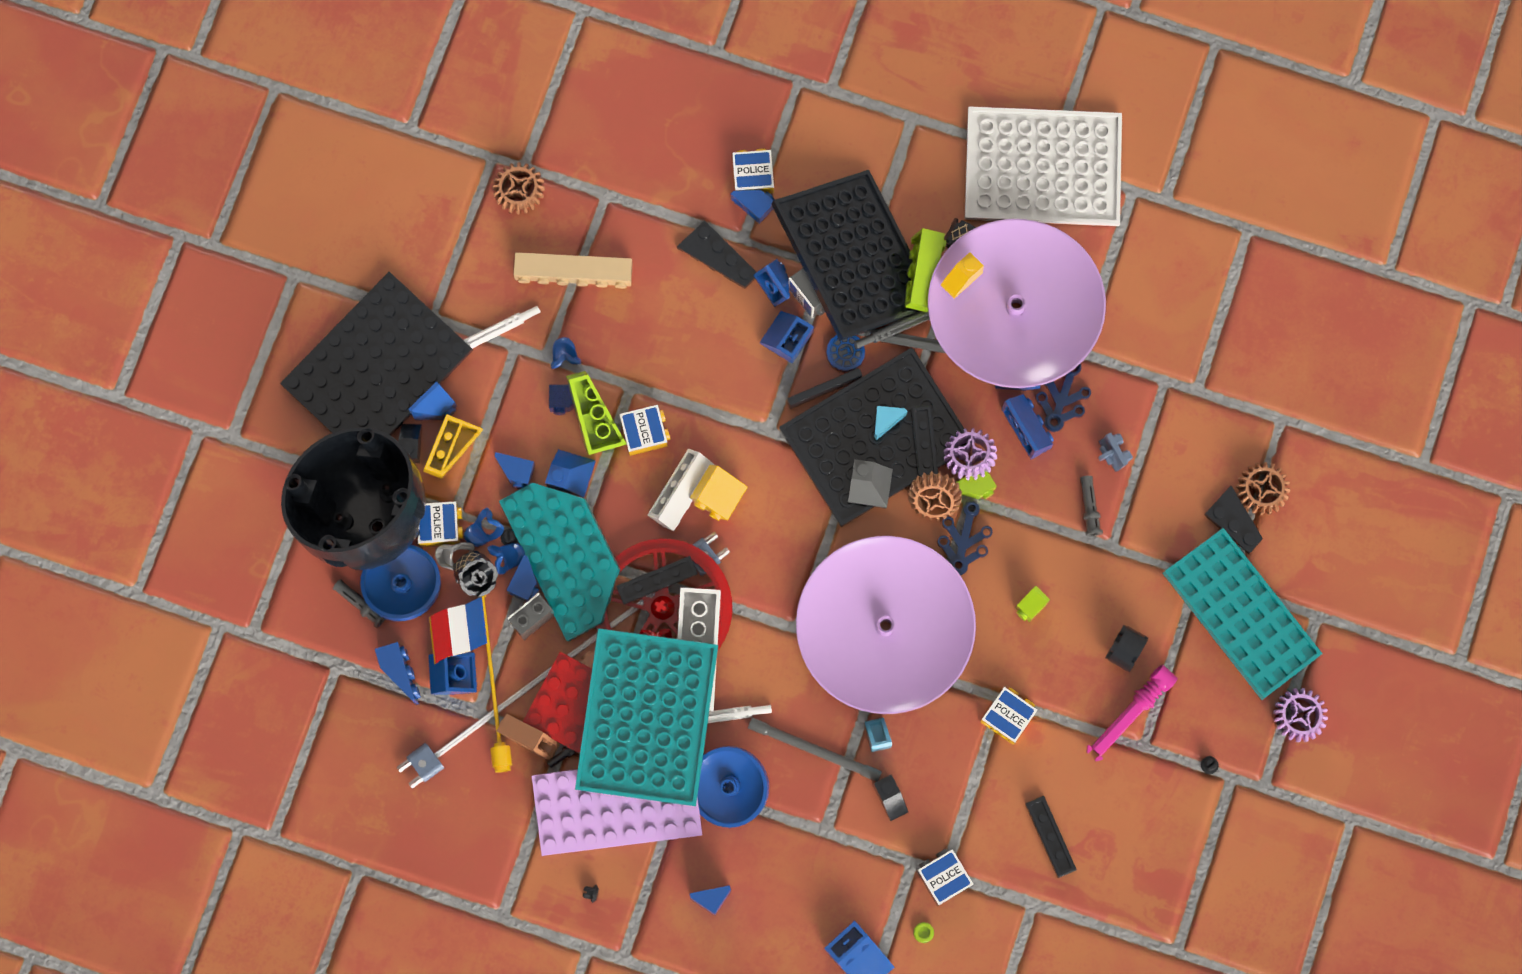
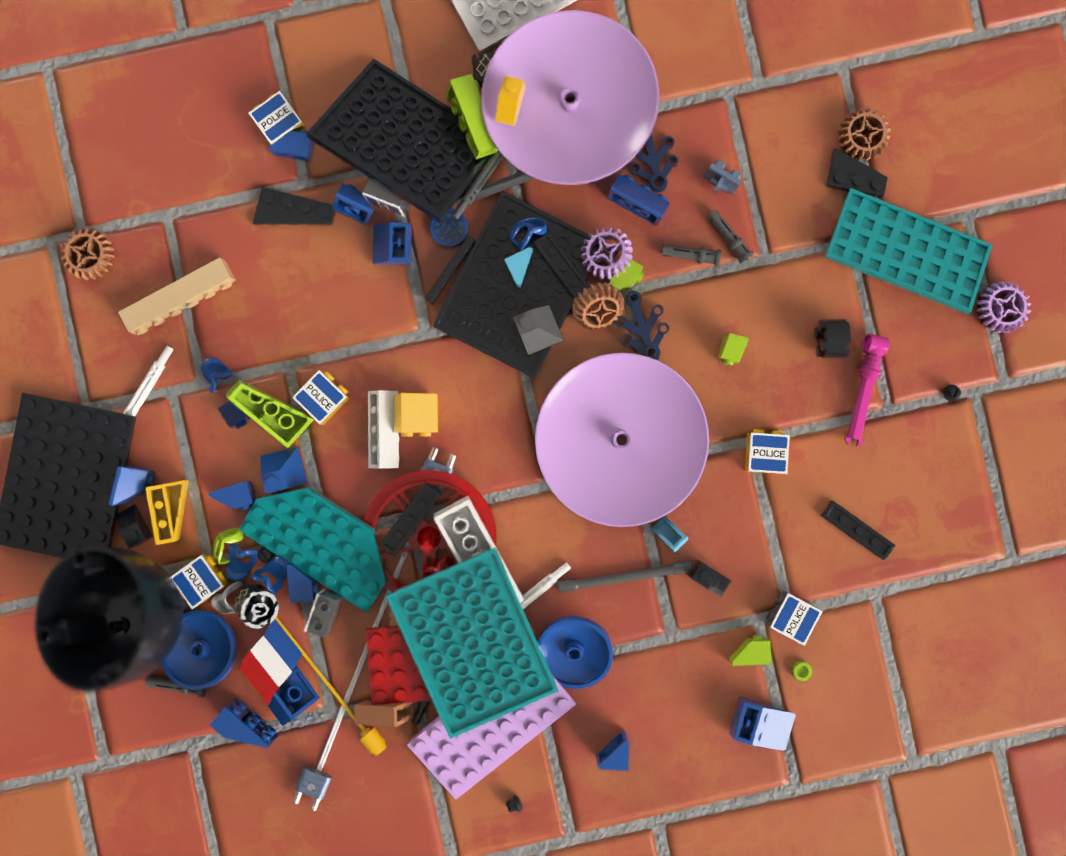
camera: 30 degrees left, 10 degrees up
none -> lime piece [213,528,244,564]
none -> blue piece [509,217,547,251]
none -> dark grey pin [661,244,721,267]
none -> lime slope [729,635,771,666]

